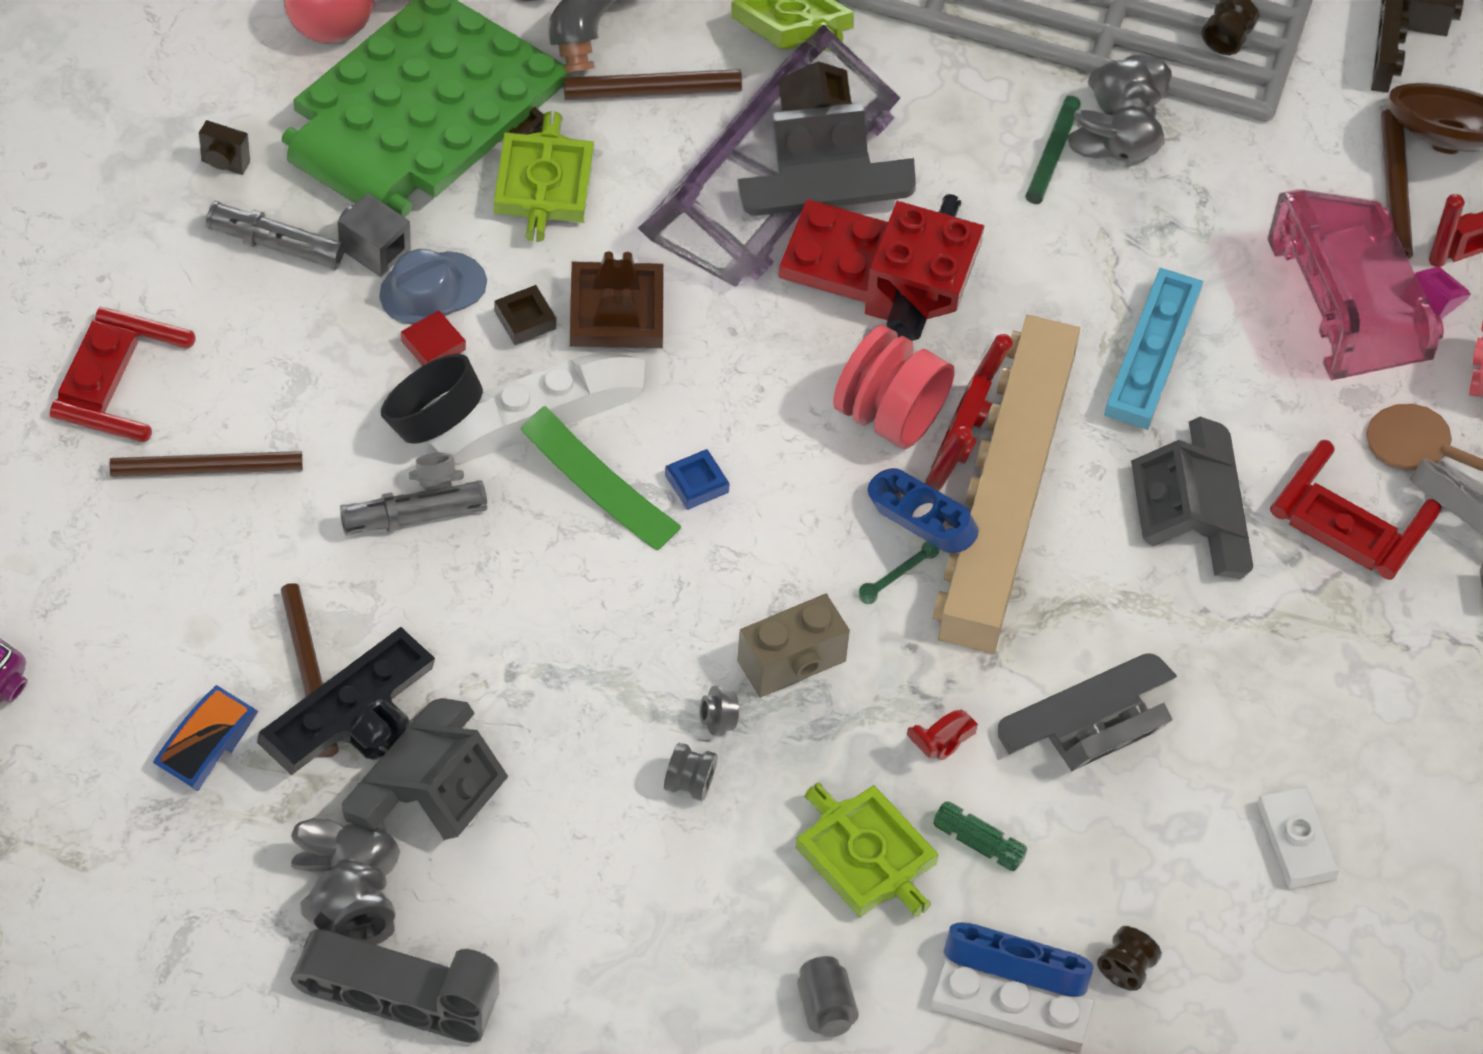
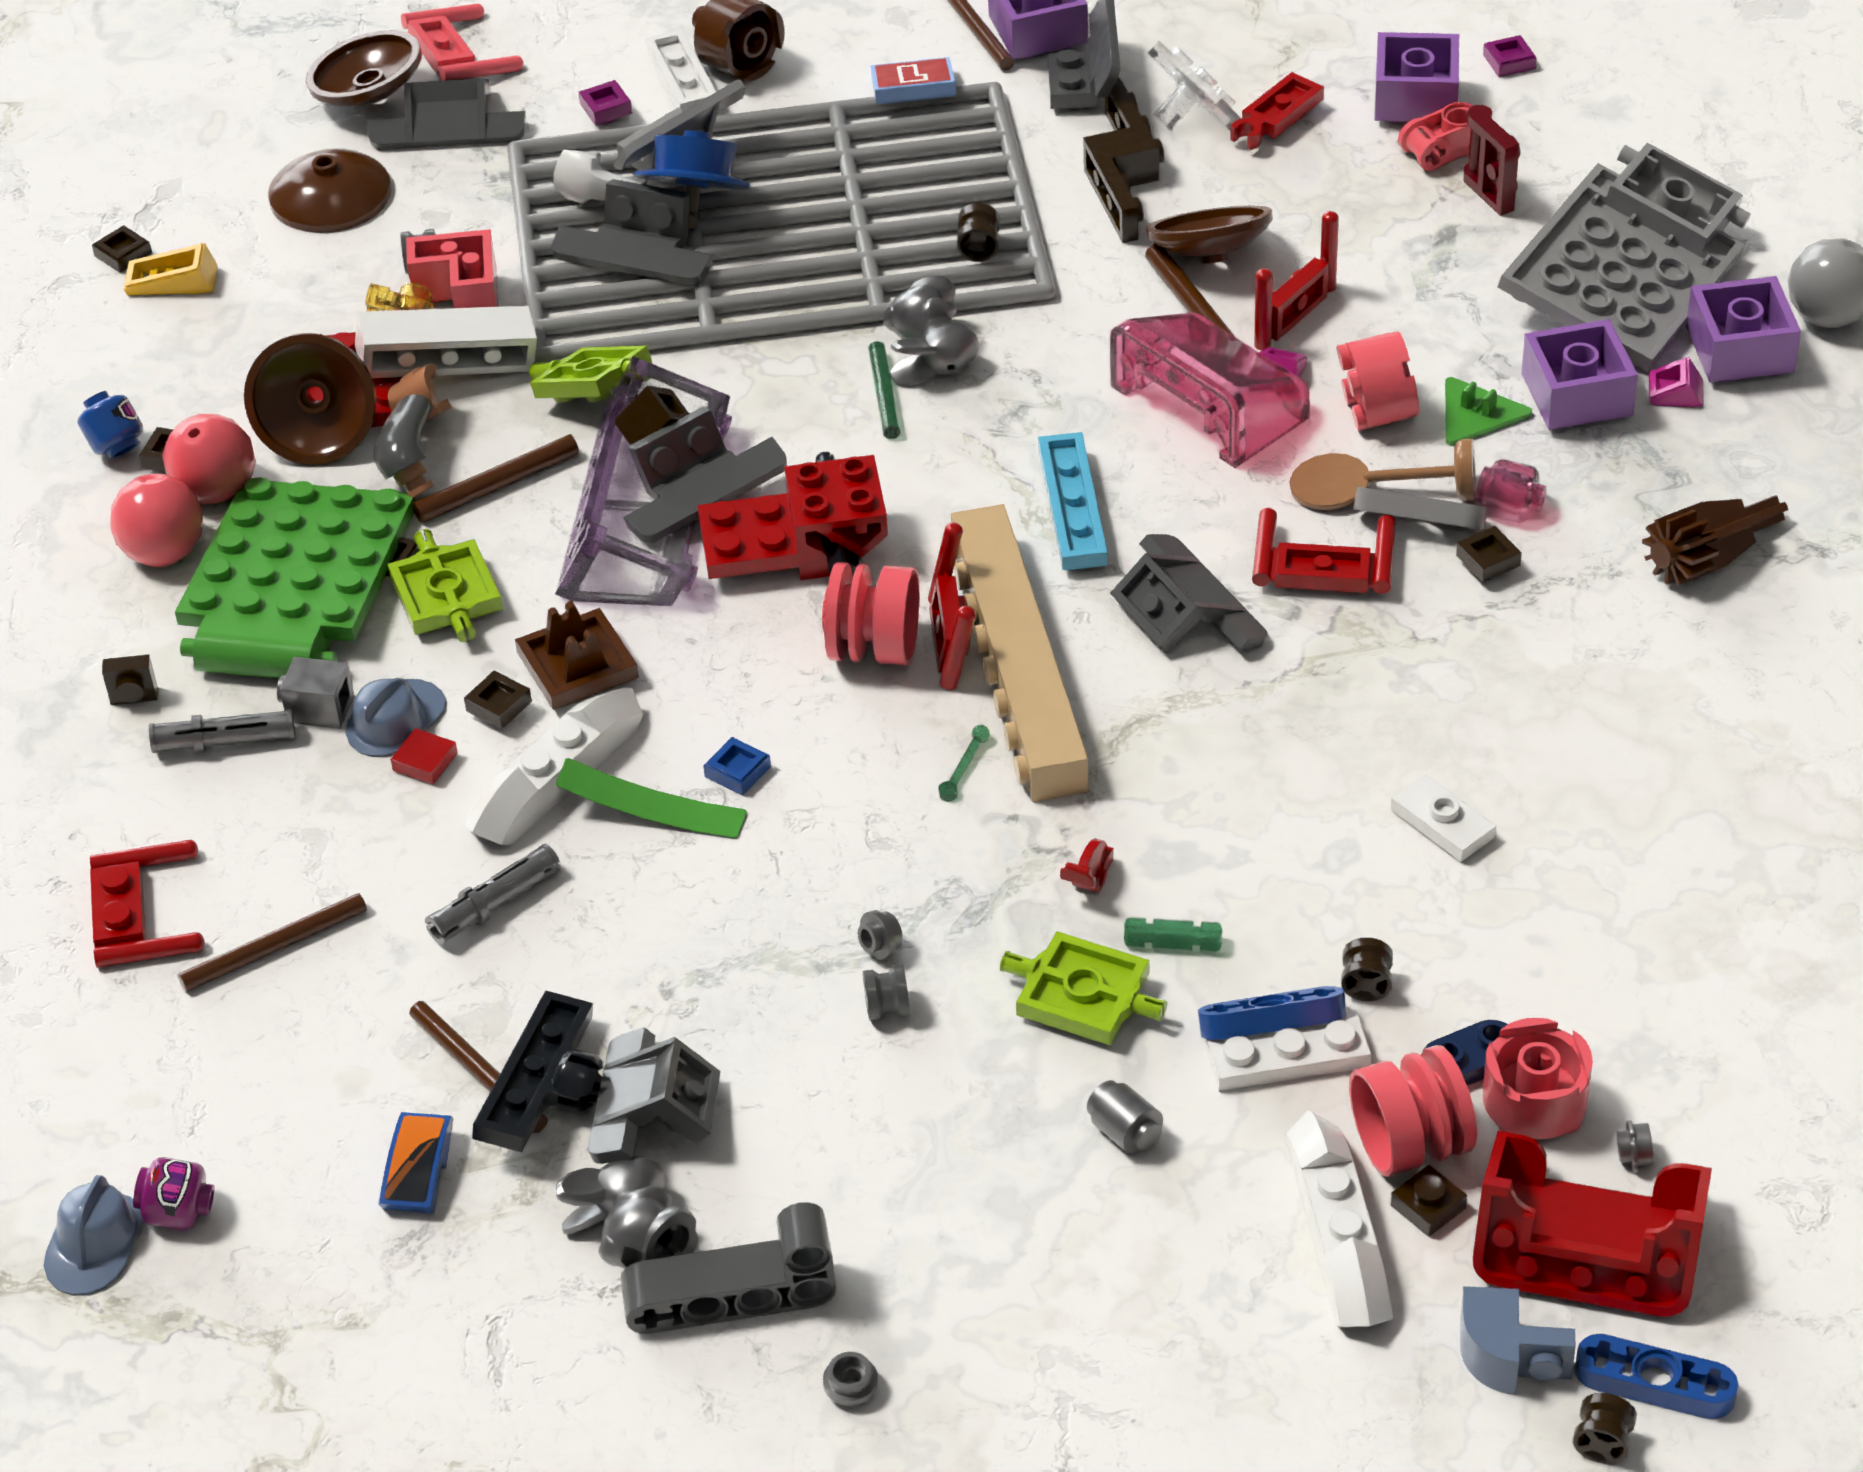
camera: 20 degrees left, 10 degrees down
black tyre [381,354,483,444] -> none
light grey plate [408,453,464,490] -> none
dark tan brick [737,593,850,698] -> none
blue beam [867,468,979,553] -> none
dark grey plate [998,653,1178,771] -> none

